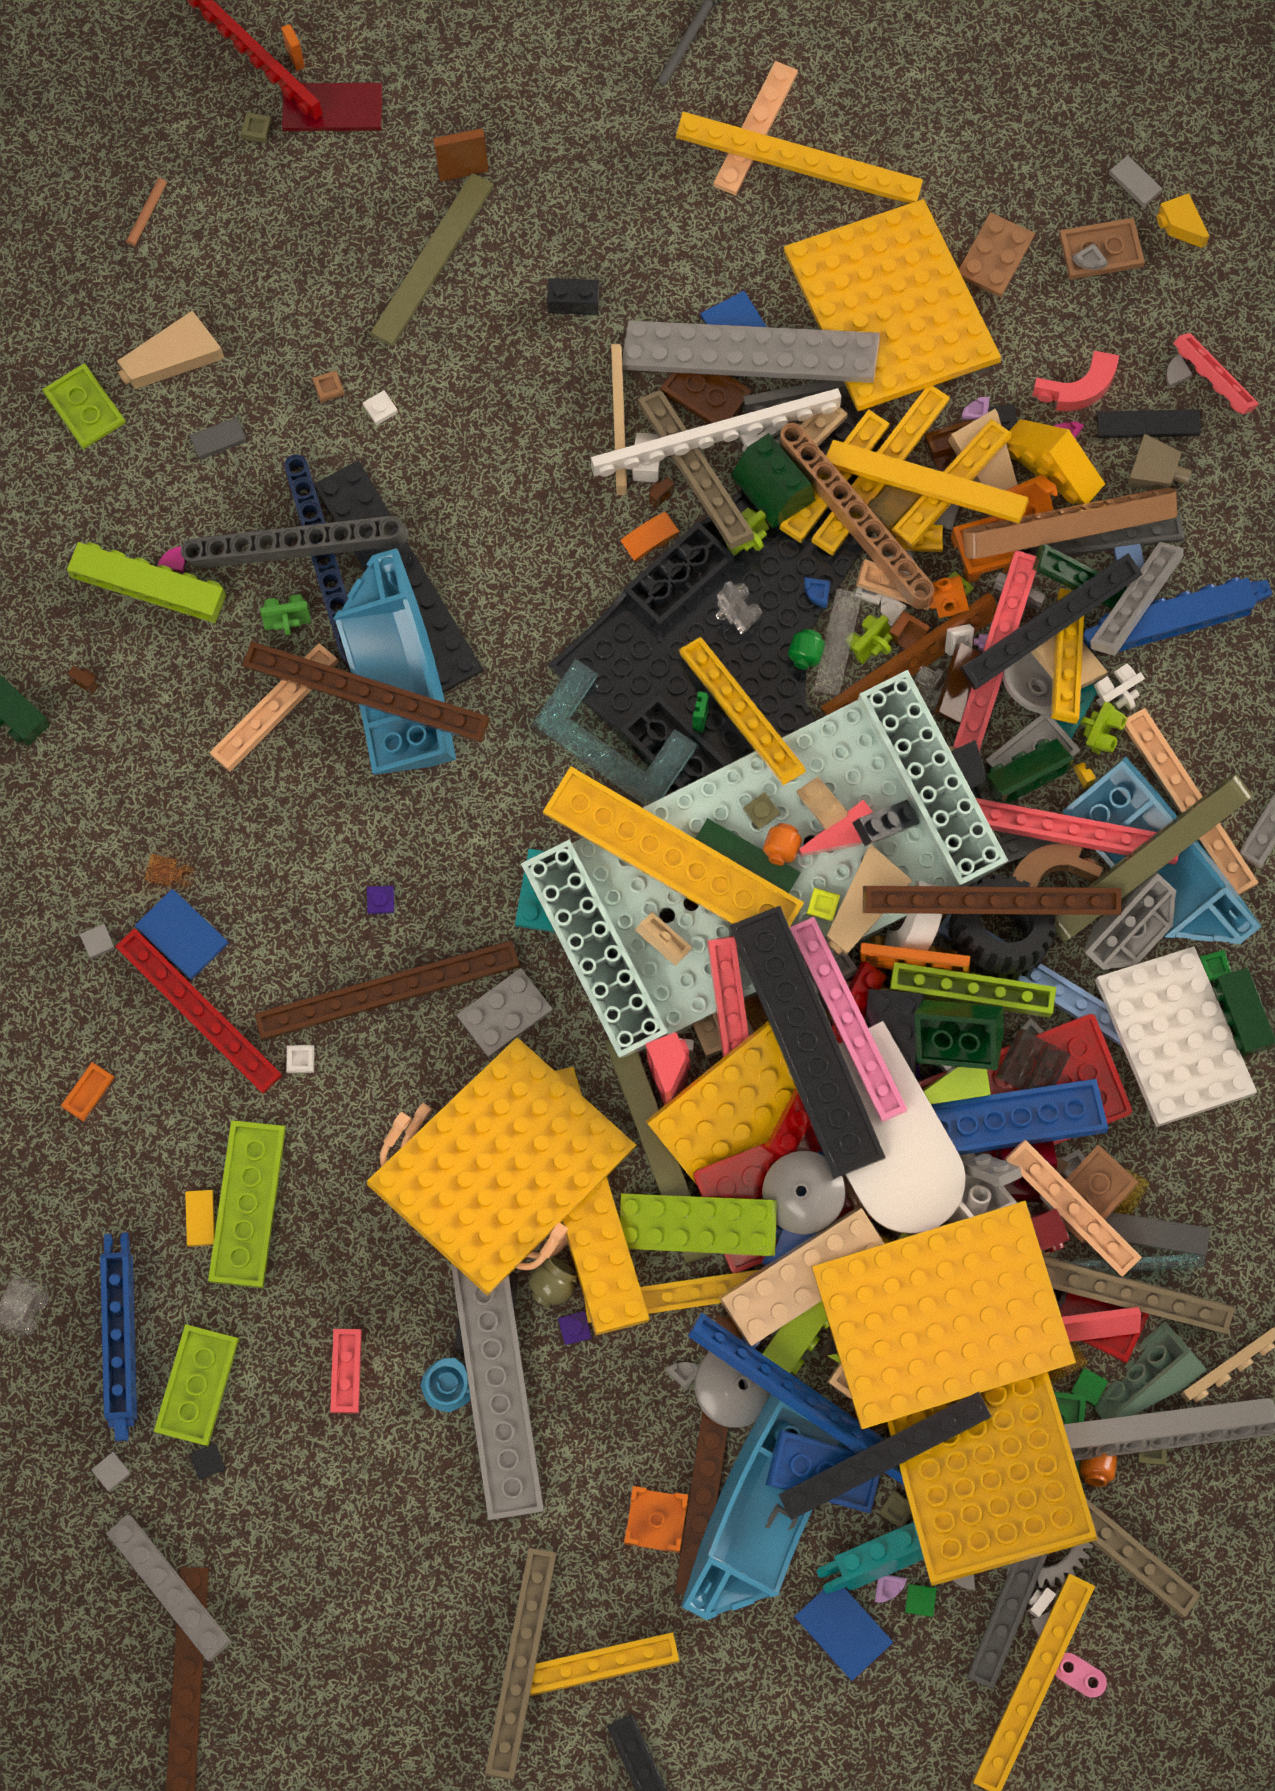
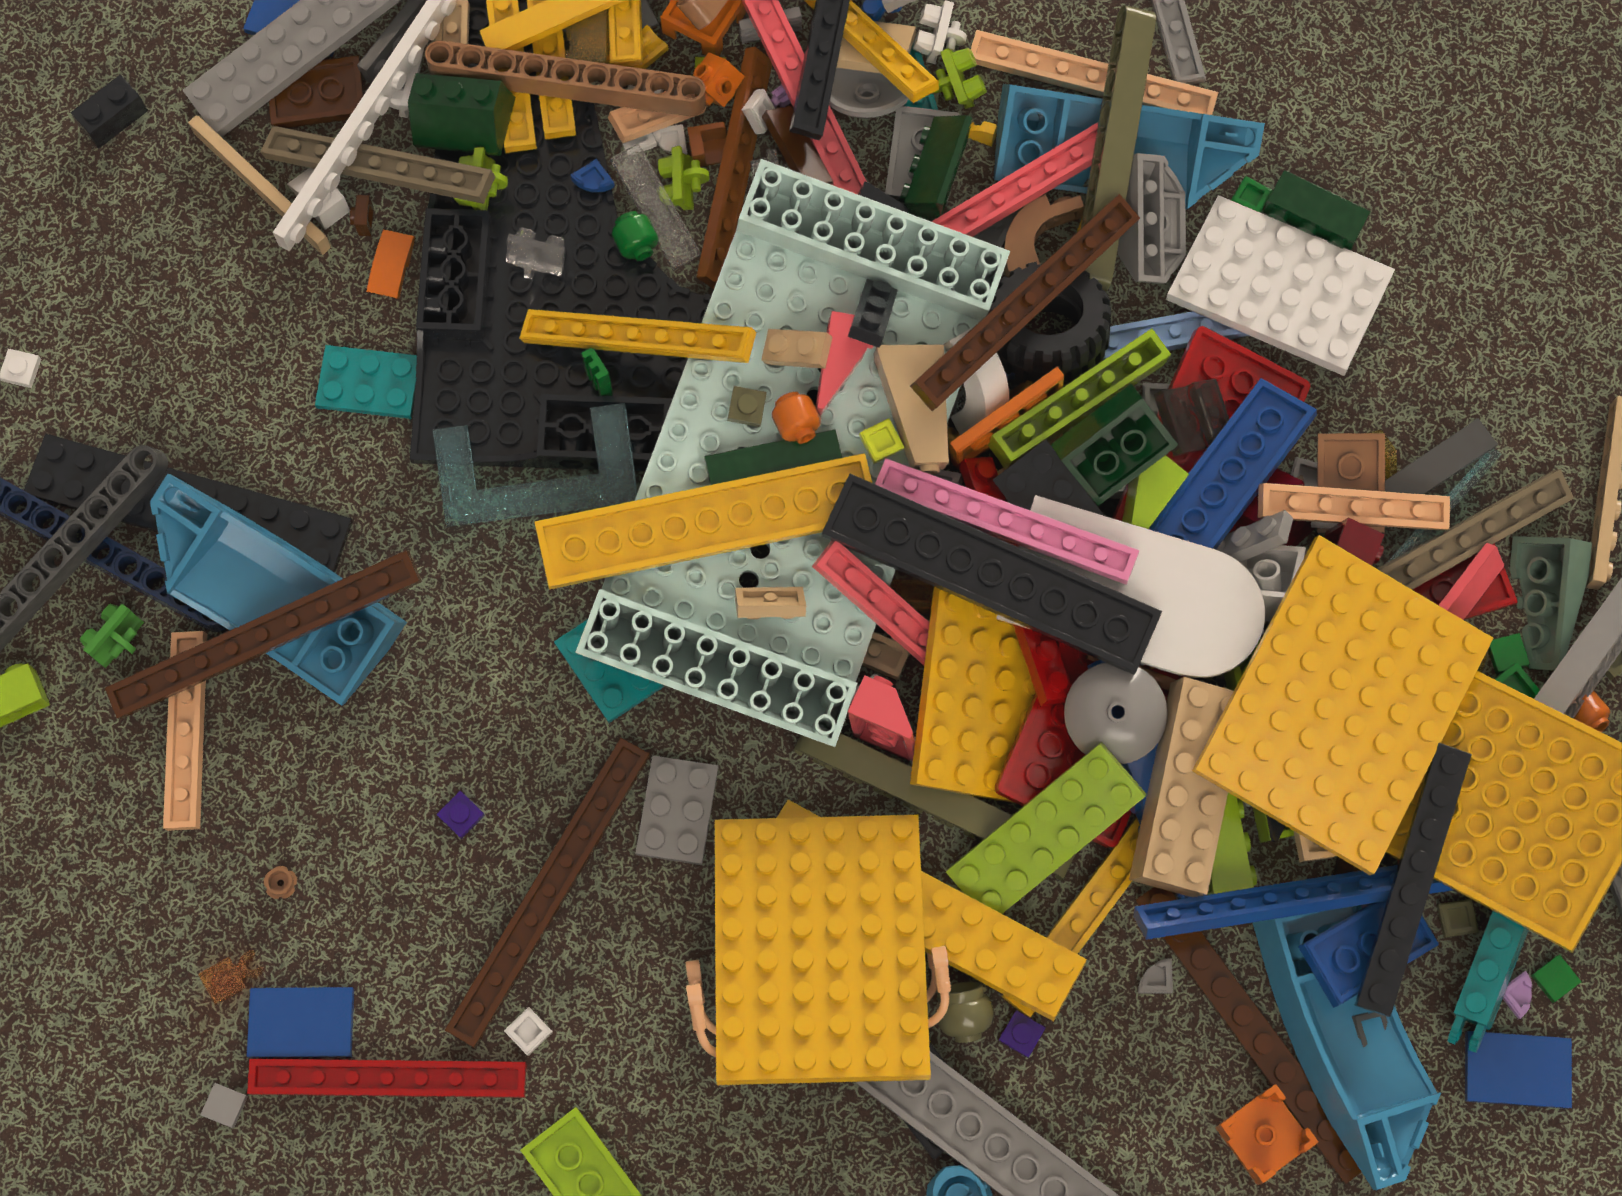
camera: 45 degrees left, 0 degrees up
light grey dish [694,1352,770,1428] -> none
none -> medium nougat plate [264,866,297,899]
none -> teal plate [315,345,417,419]

